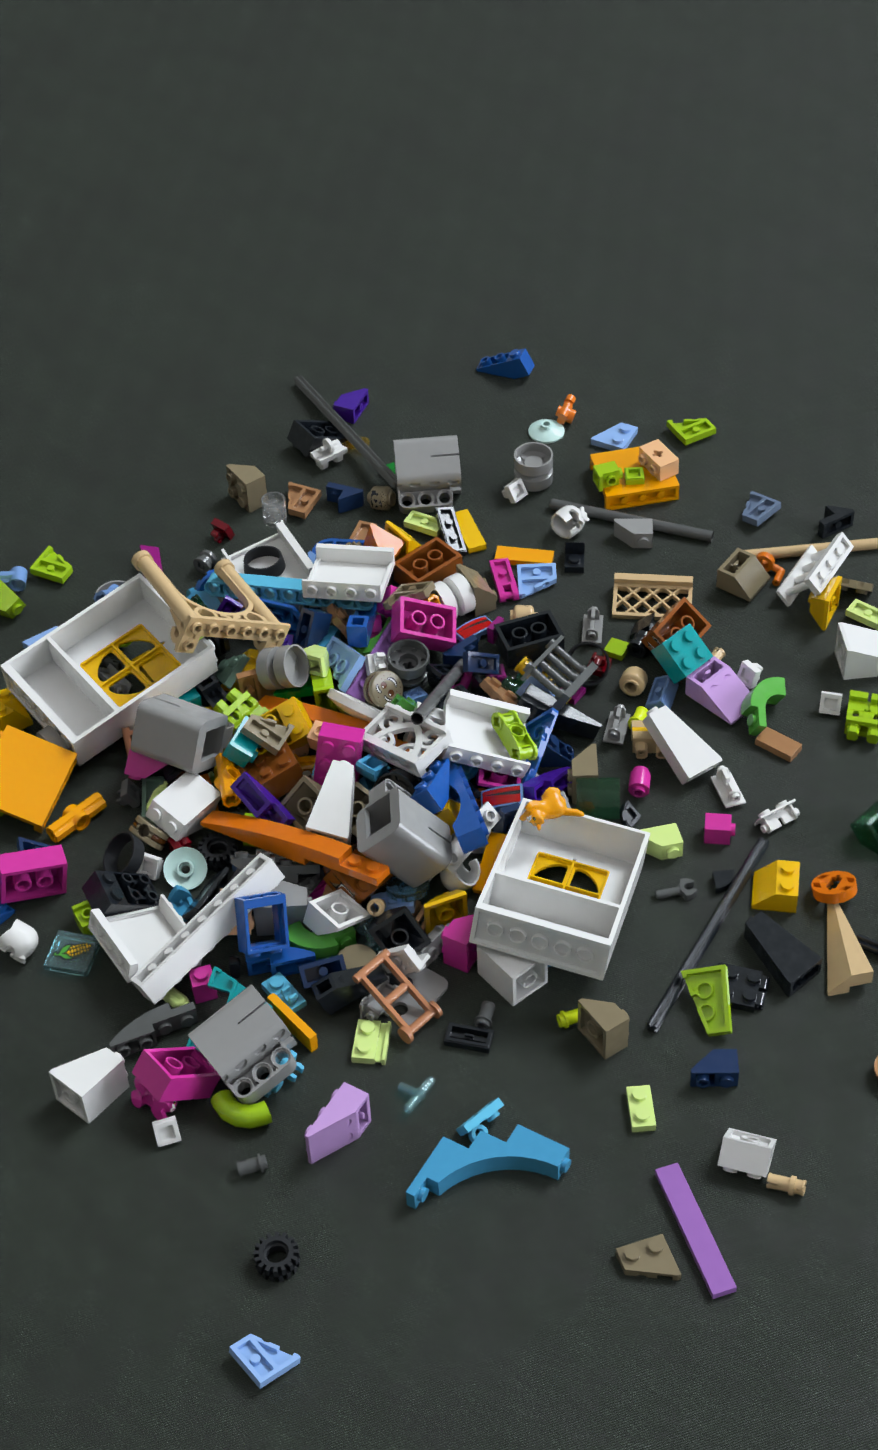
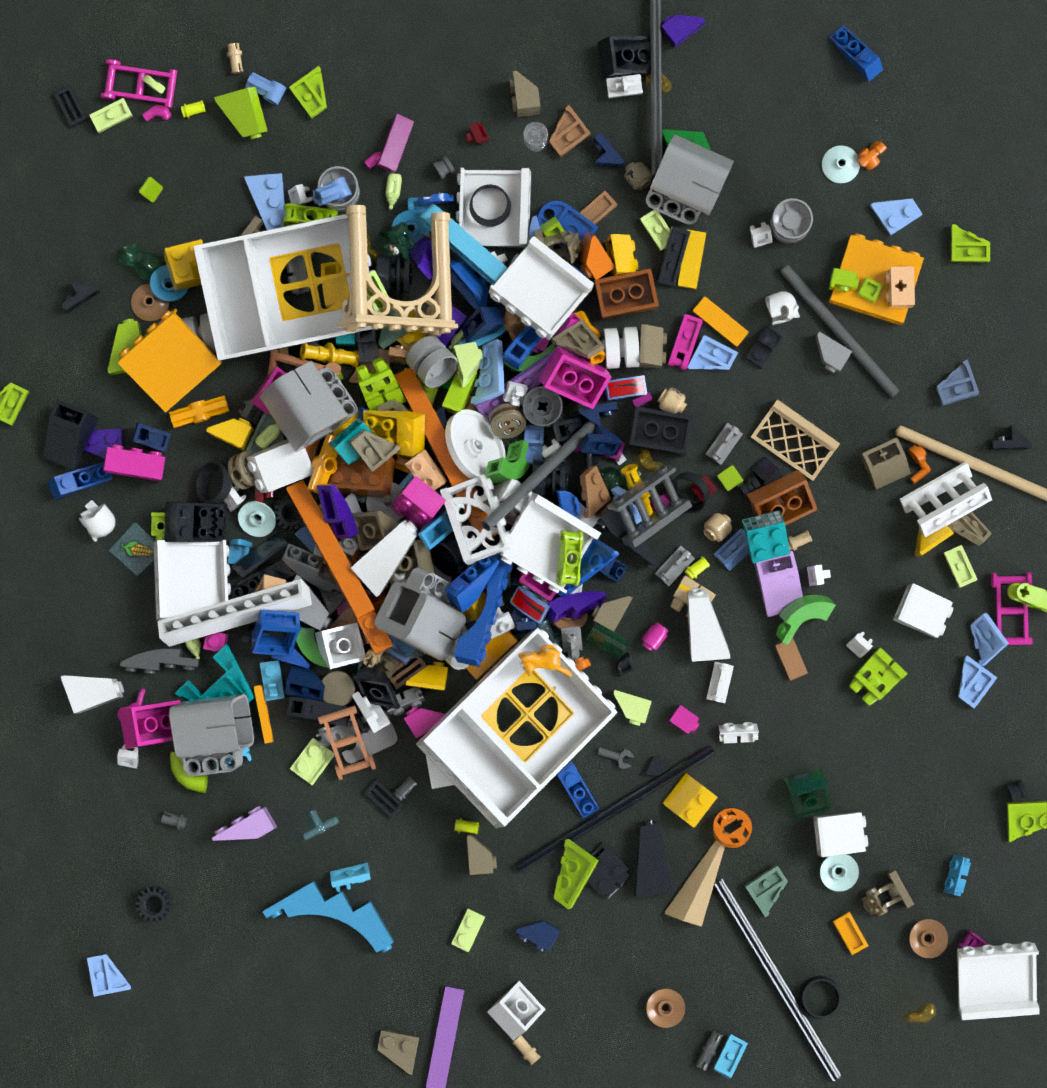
camera: 25 degrees right, 40 degrees up
none -> yellow slope [206,418,255,451]
none -> blue slope [557,760,600,818]

